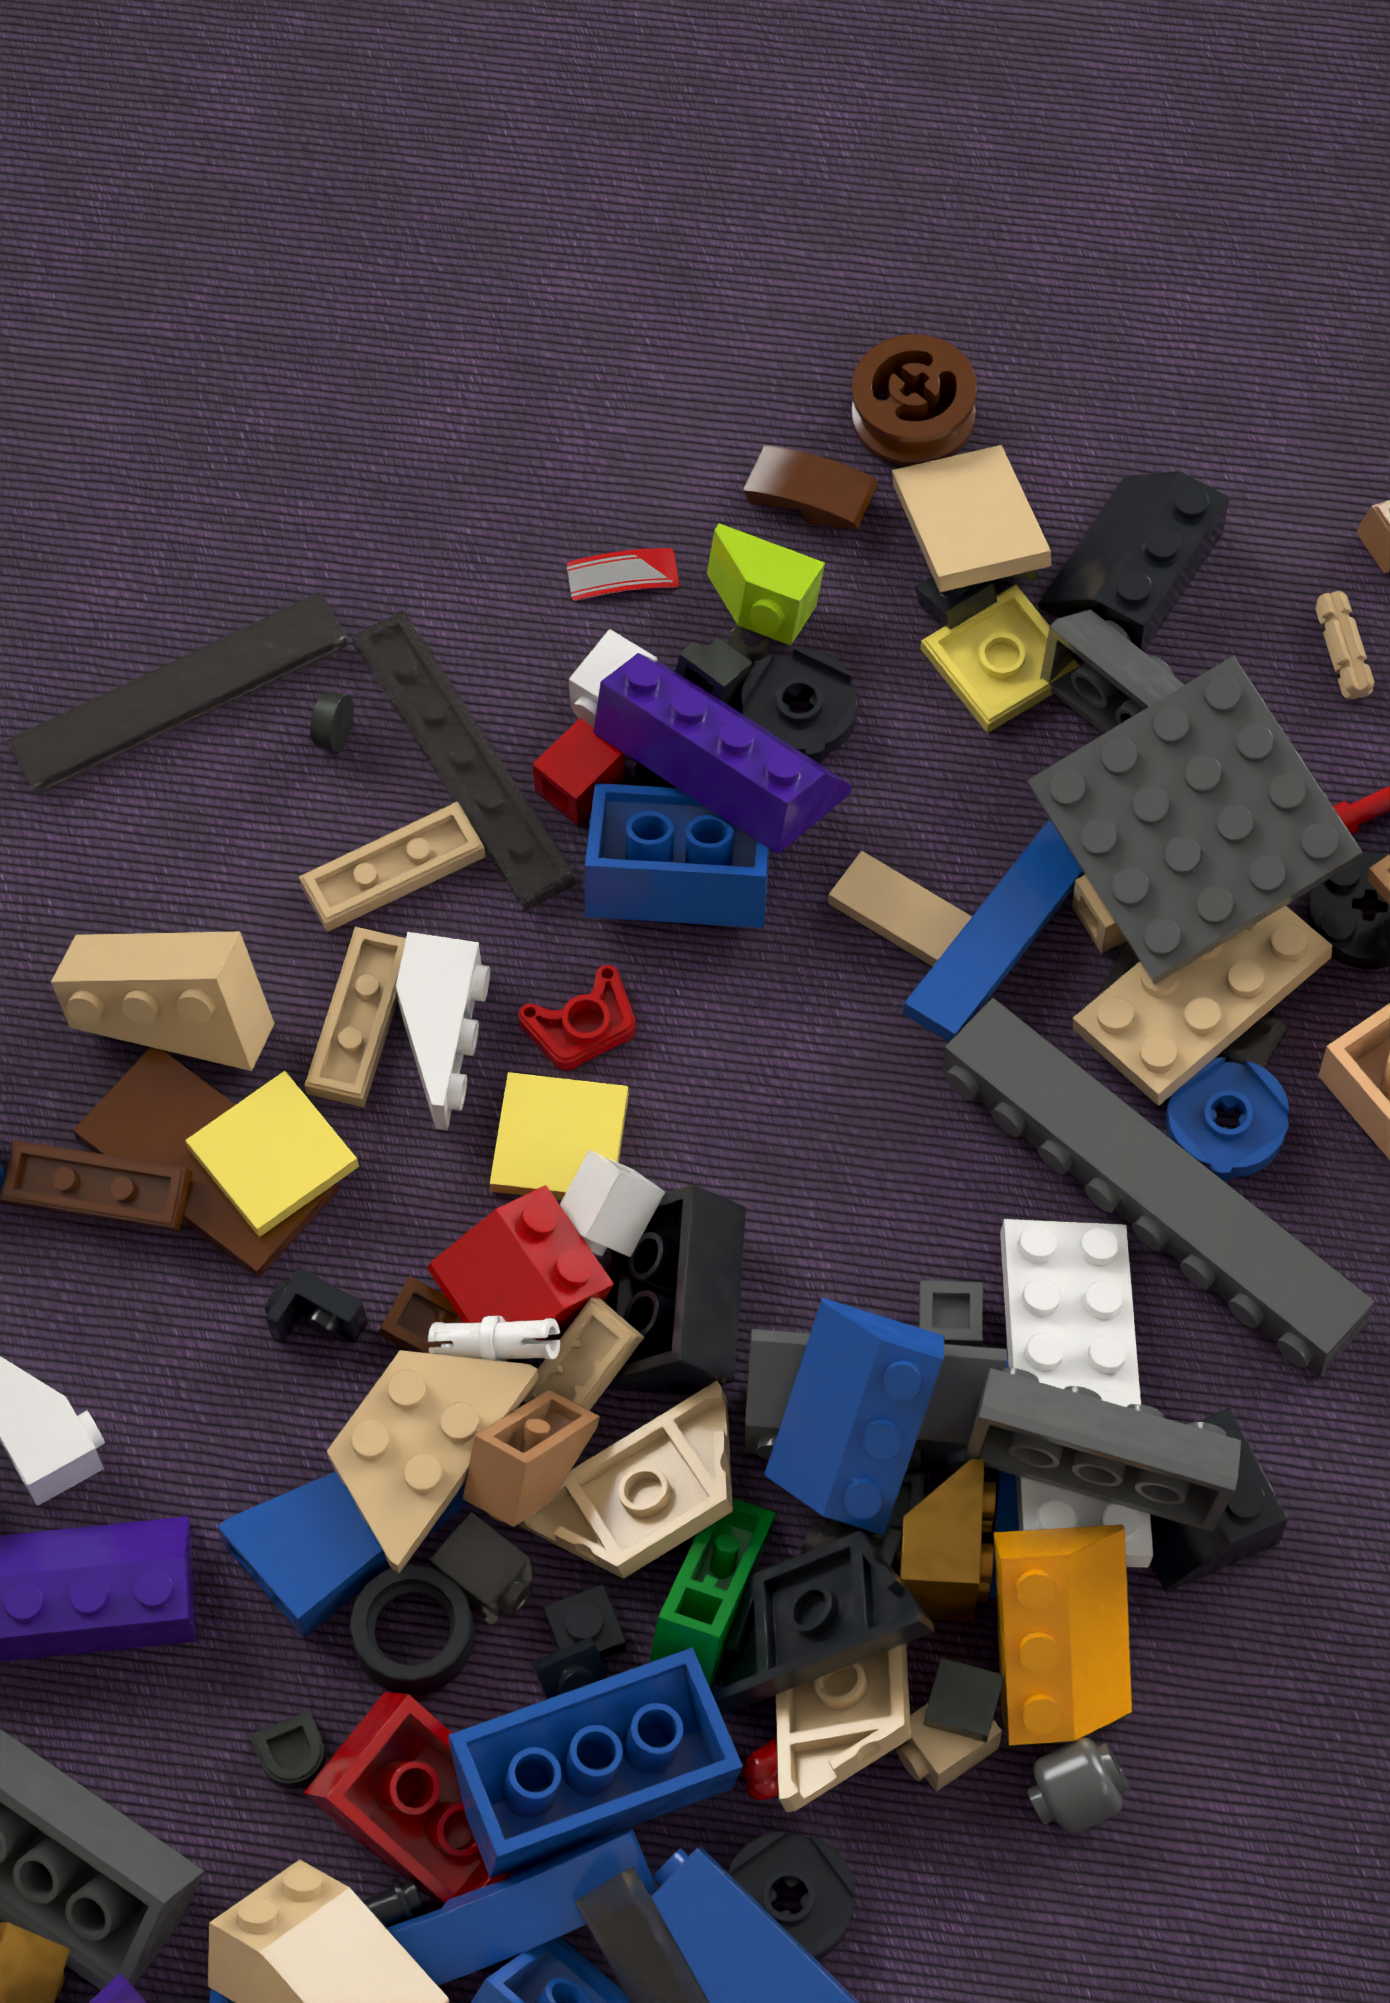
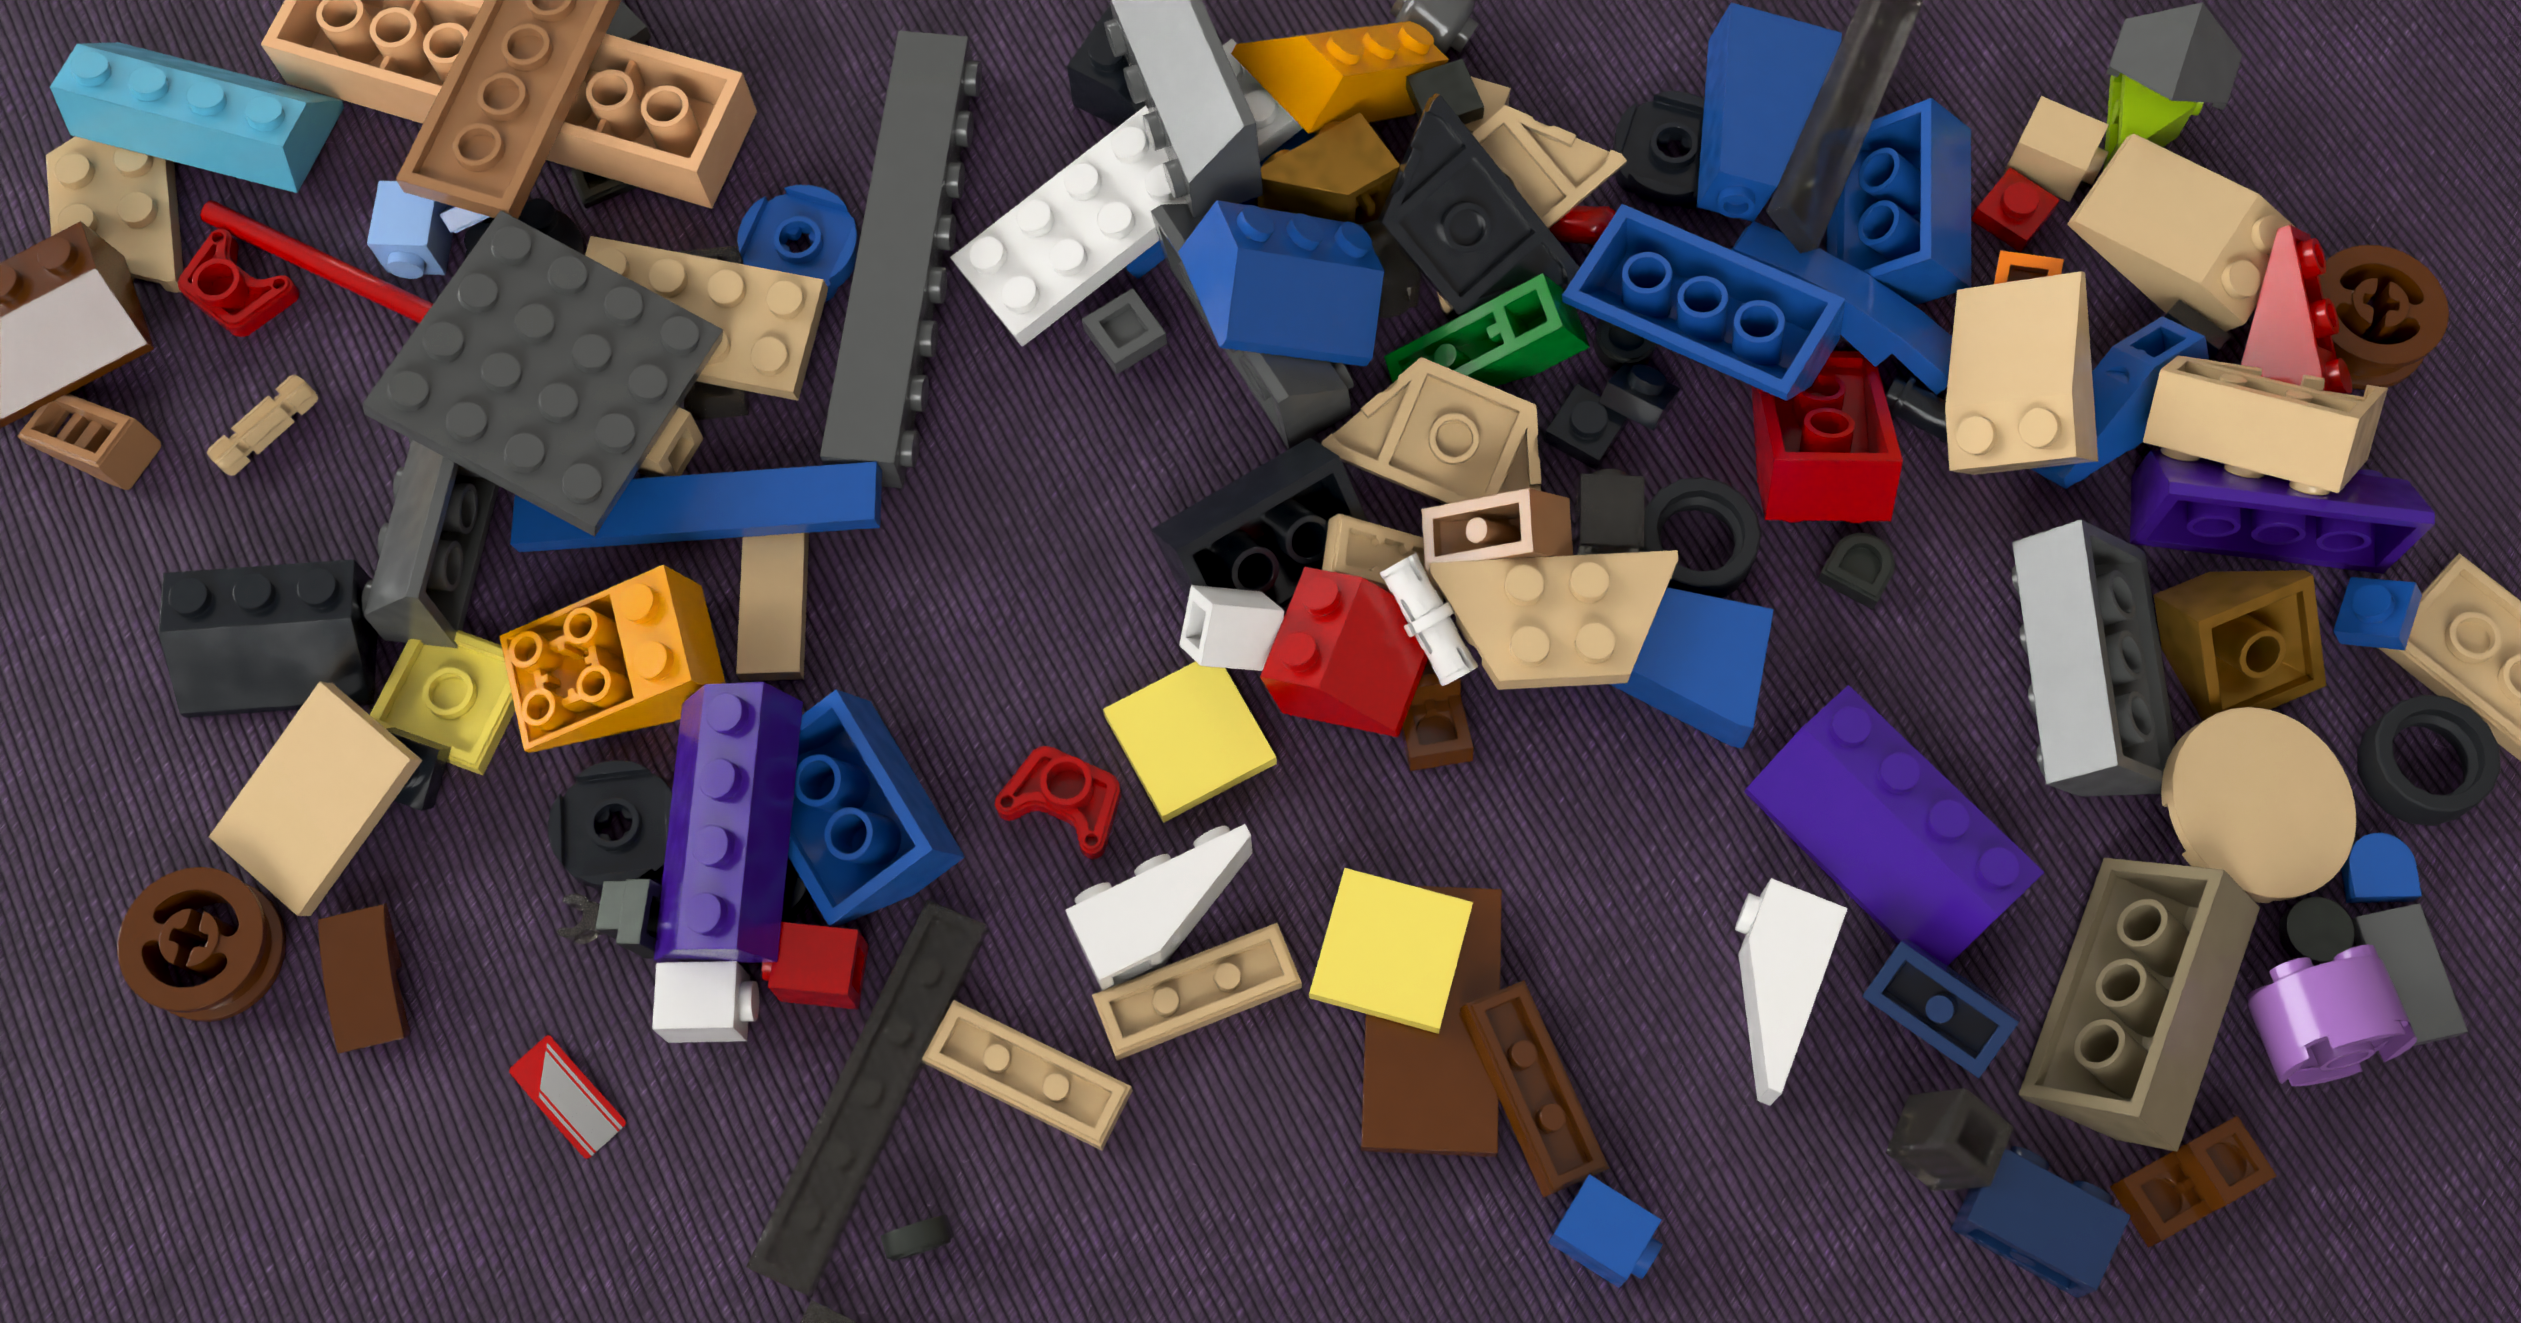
camera: 125 degrees left, 5 degrees up
tan wedge [51,931,275,1071] -> none
black bracket [265,1267,368,1343] -> none
lime slope [707,523,825,645] -> none
none -> light orange slope [499,565,726,753]

